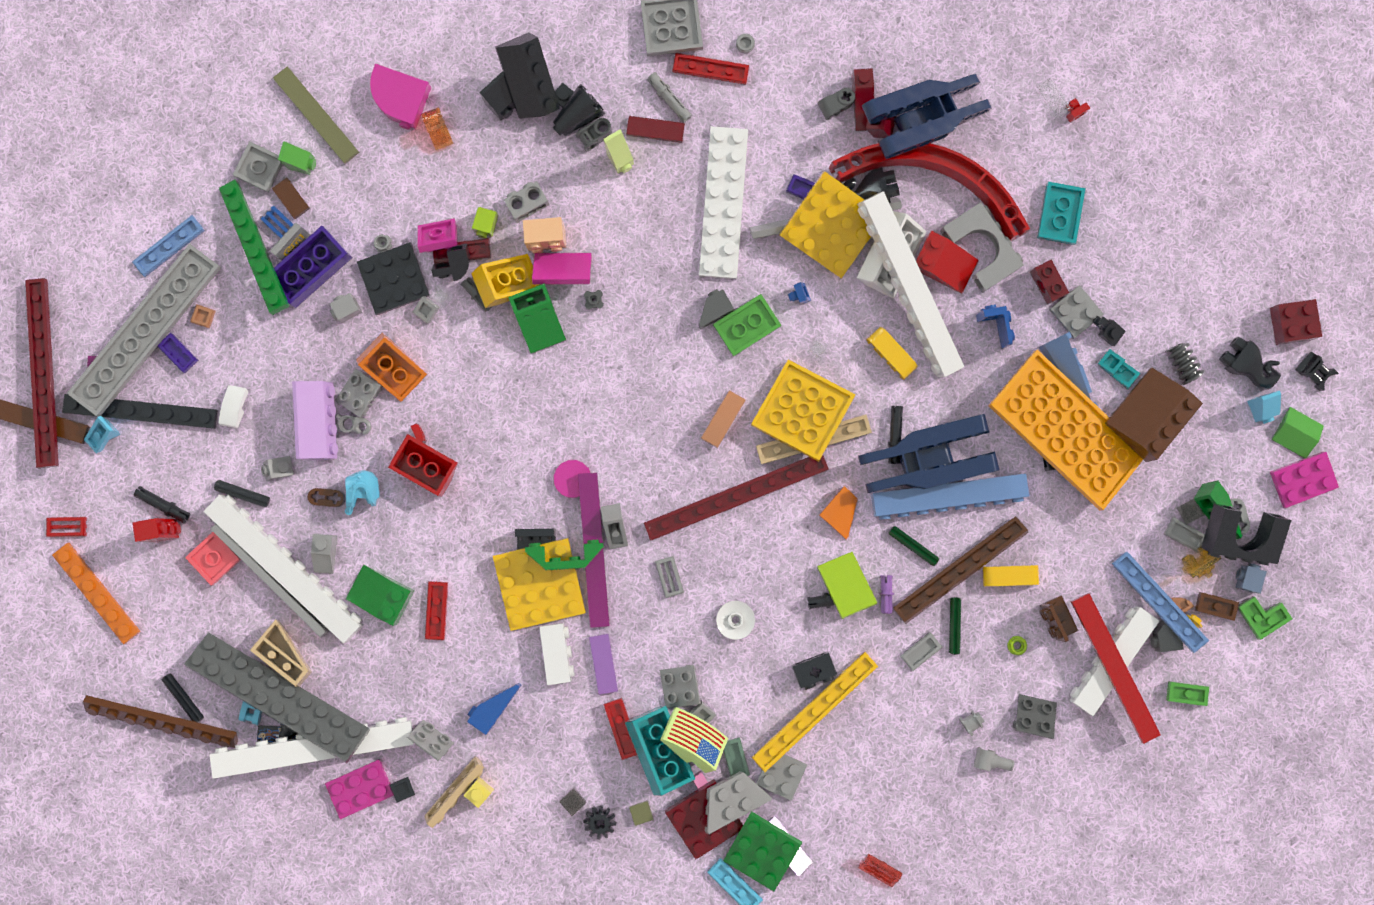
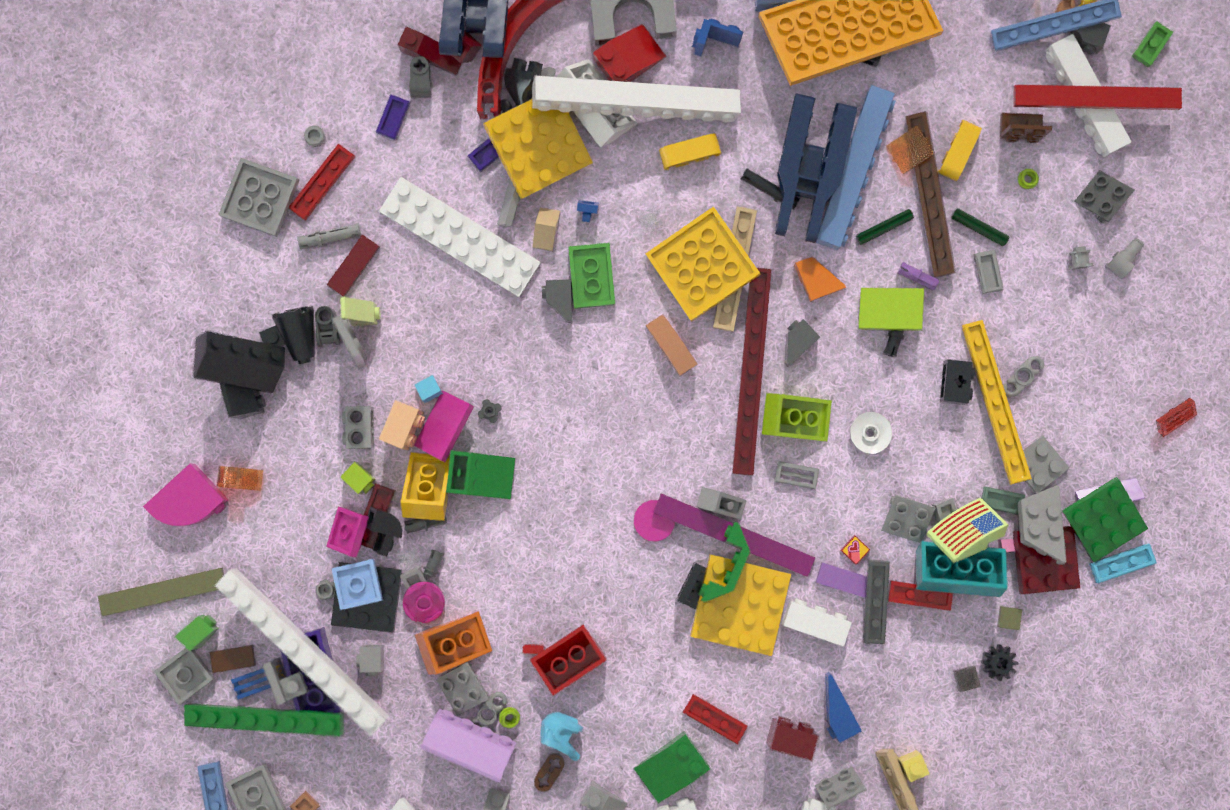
camera: 65 degrees left, 0 degrees up
none -> white brick [215,568,389,736]
none -> light grey plate [279,672,309,701]
none -> light grey plate [332,315,367,369]
none -> light blue plate [332,559,383,610]
none -> dark purple tile [376,94,410,140]
none -> dark pink tile [403,582,445,623]
none -> medium azure tile [415,375,443,404]
none -> dark grey pin [423,550,444,577]
none -> lime plate [499,707,520,728]
none -> tan slope [532,207,560,251]
none -> lime slope [762,393,832,442]
none -> dark red brick [766,716,819,761]
none -> dark grey slope [785,319,820,367]
none -> tile [840,535,870,565]
none -> dark grey tile [863,559,890,644]
none -> clear orange piece [886,126,935,174]
none -> light grey piece [1003,356,1044,397]

